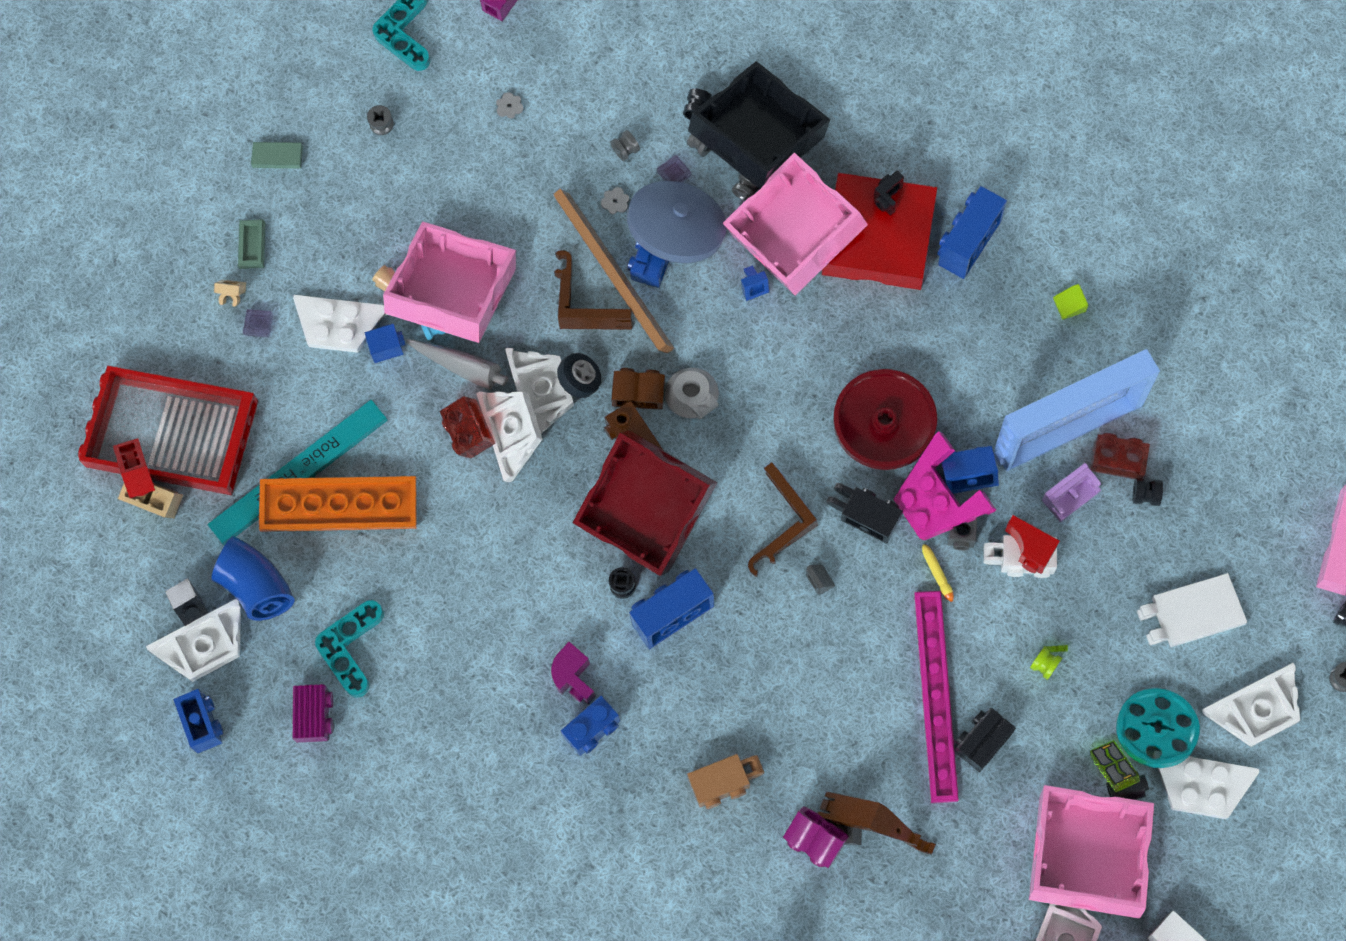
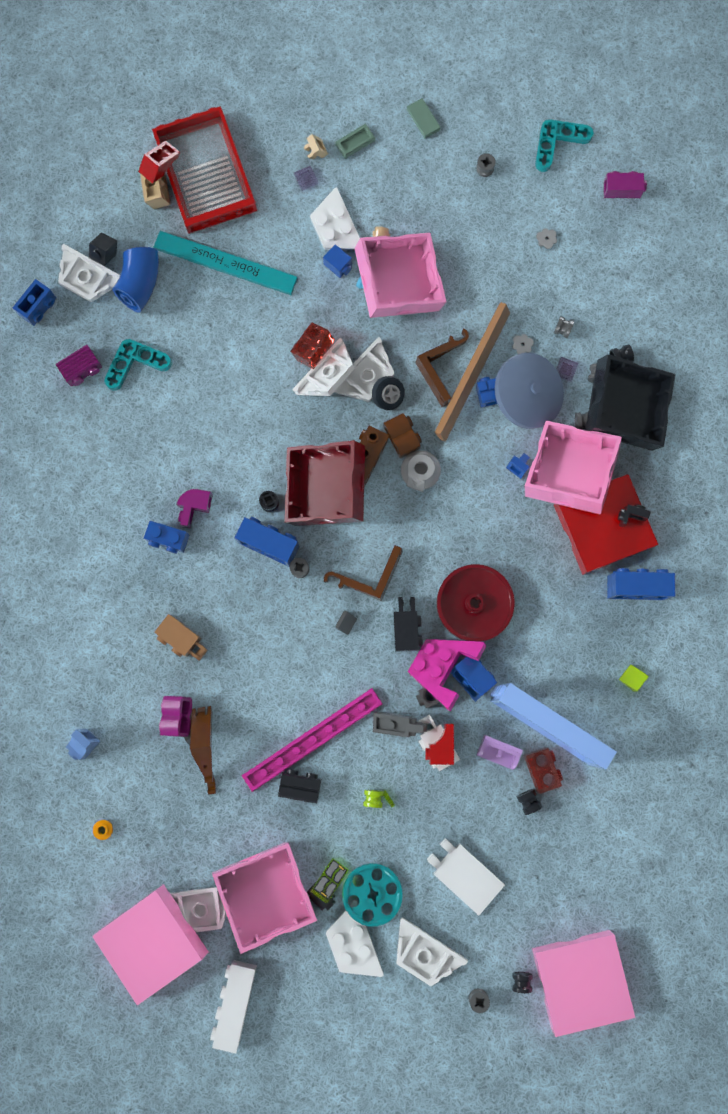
camera: 55 degrees right, 10 degrees up
orange plate [259,476,417,532] -> none
light grey piece [406,339,508,390] -> none
light yellow piece [922,544,954,602] -> none
none -> dark grey wheel [290,558,309,578]
none -> dark grey hinge [373,712,427,738]

